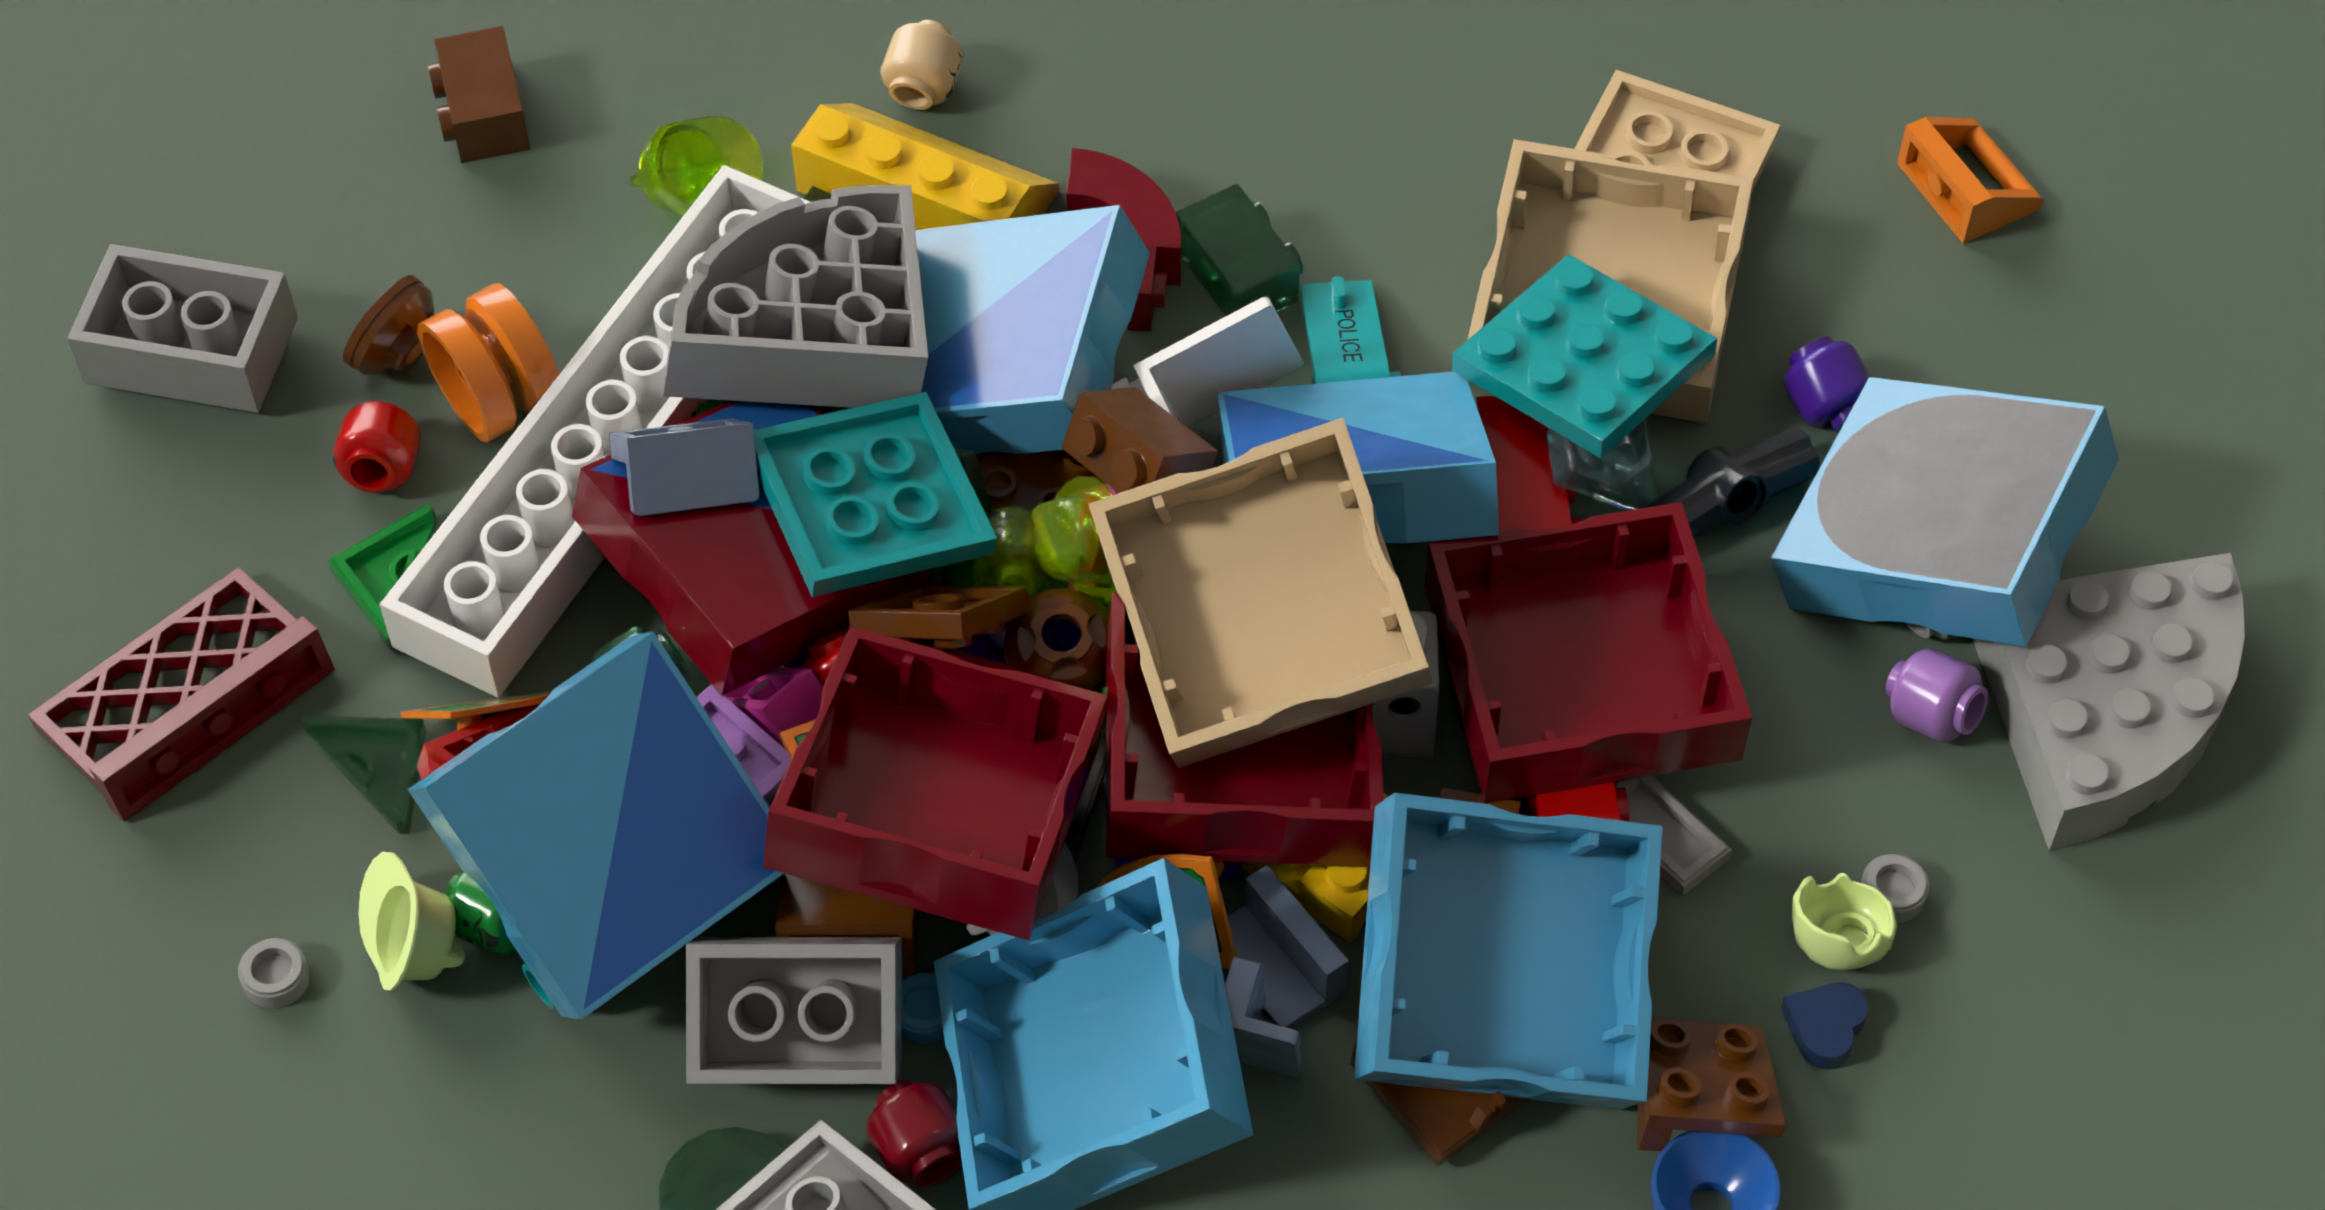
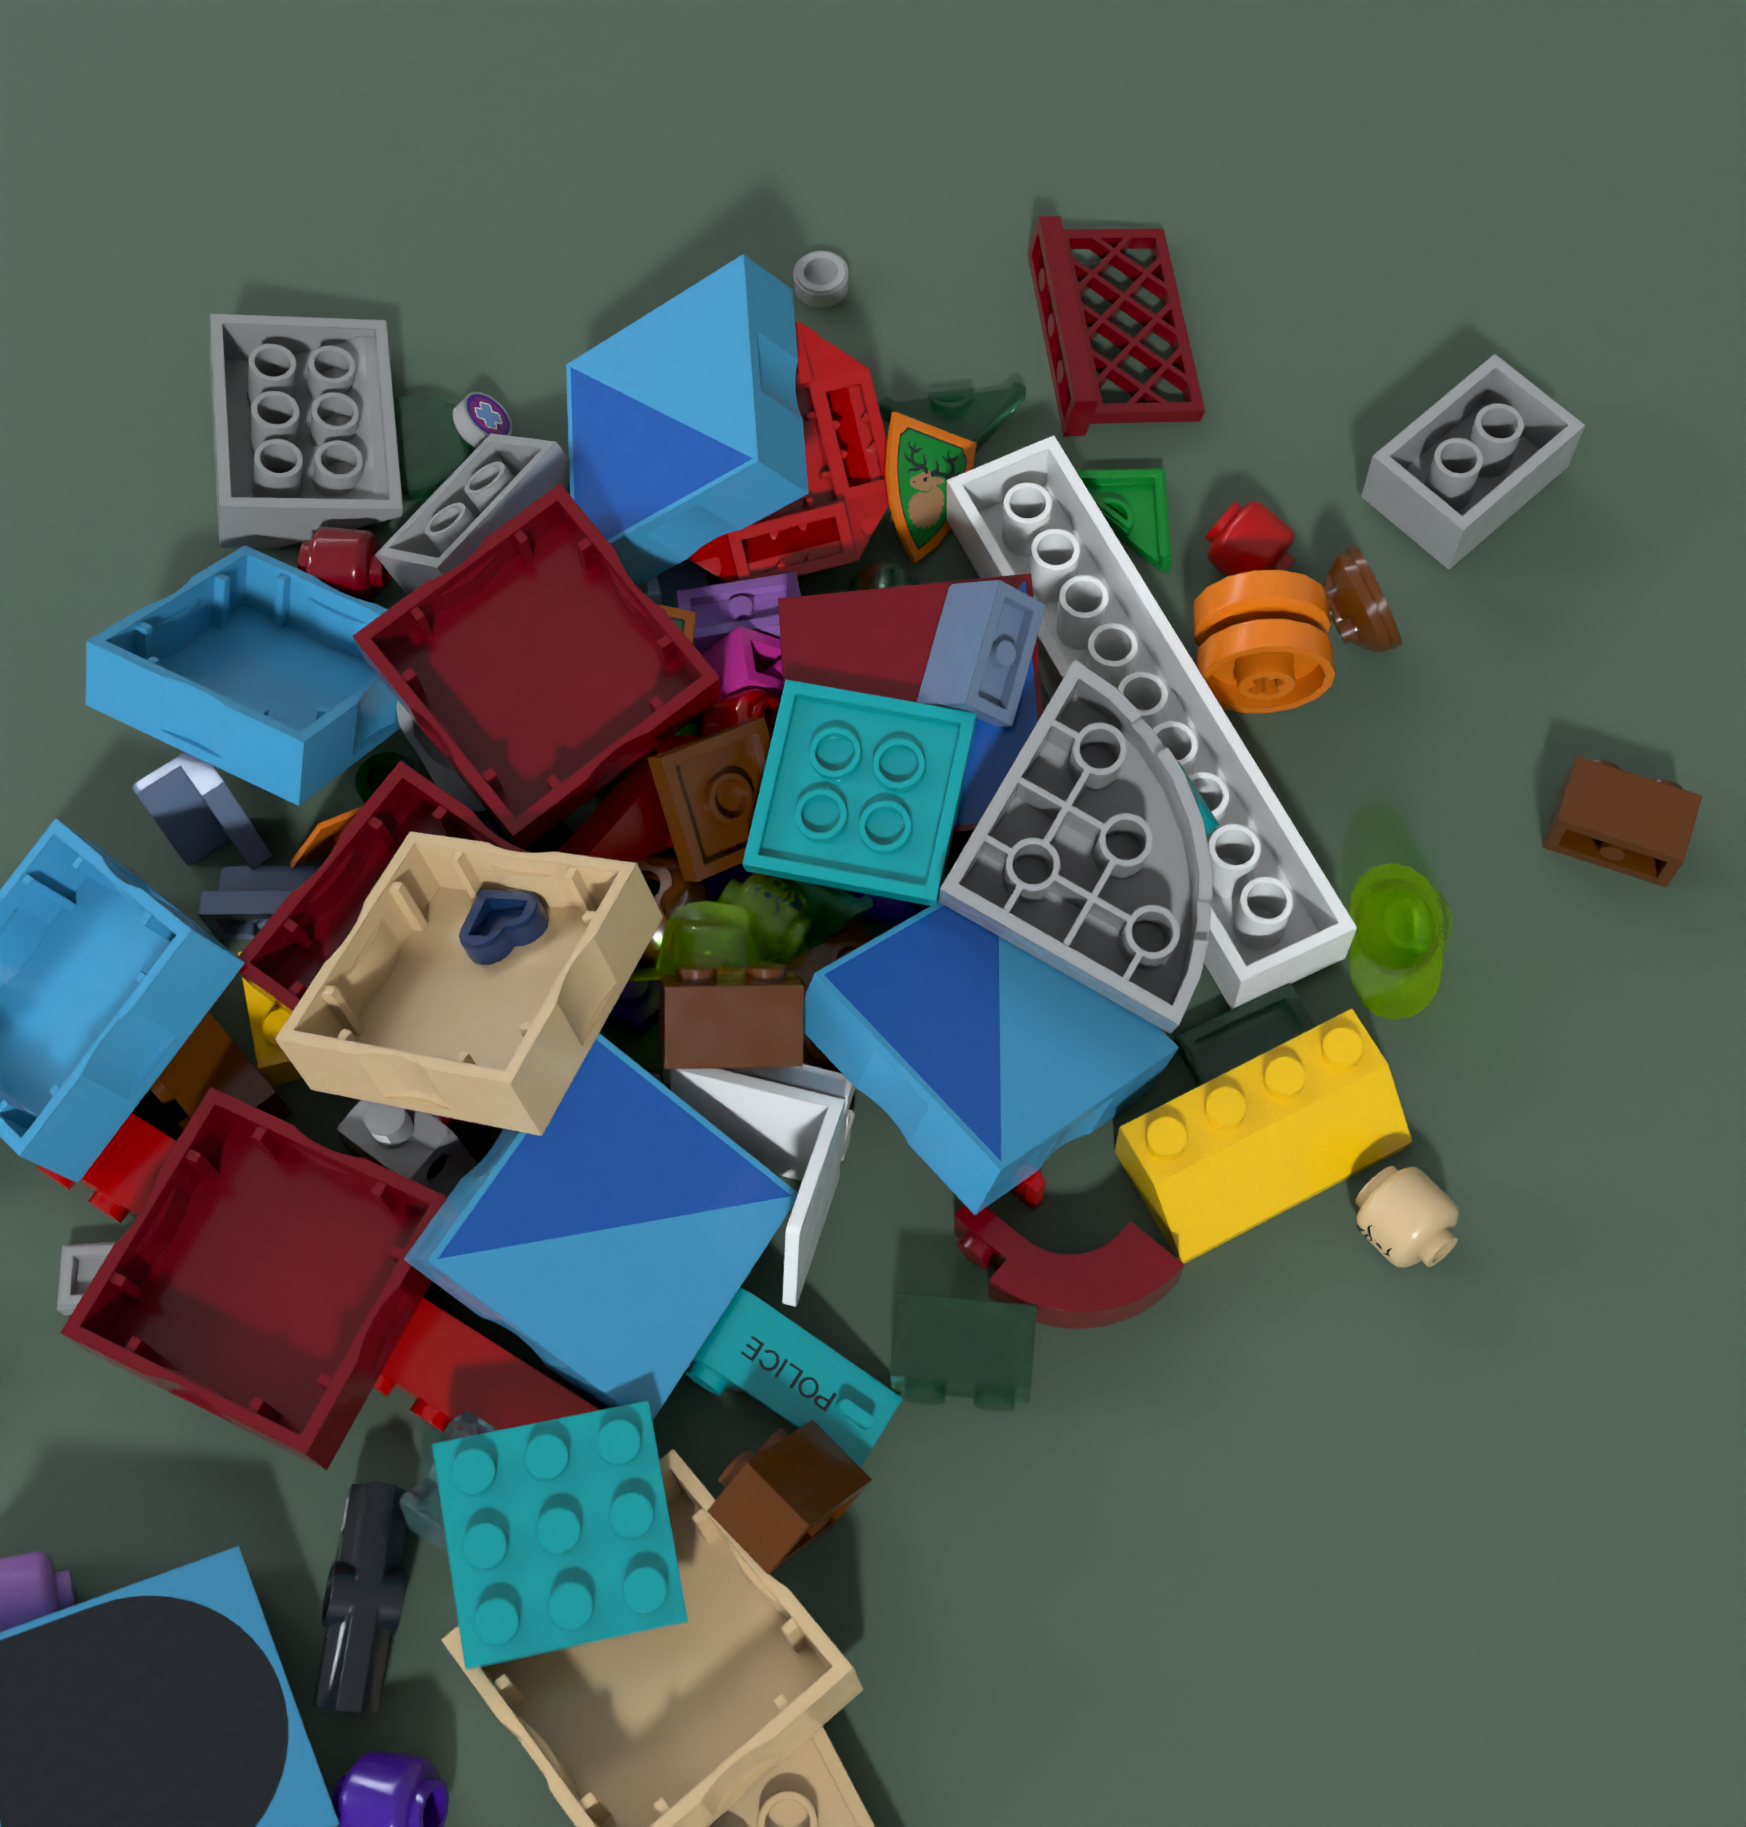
camera: 130 degrees right, 10 degrees up
none -> tile [453,392,513,448]
none -> dark blue tile [459,889,549,965]
none -> reddish brown brick [707,1420,872,1575]

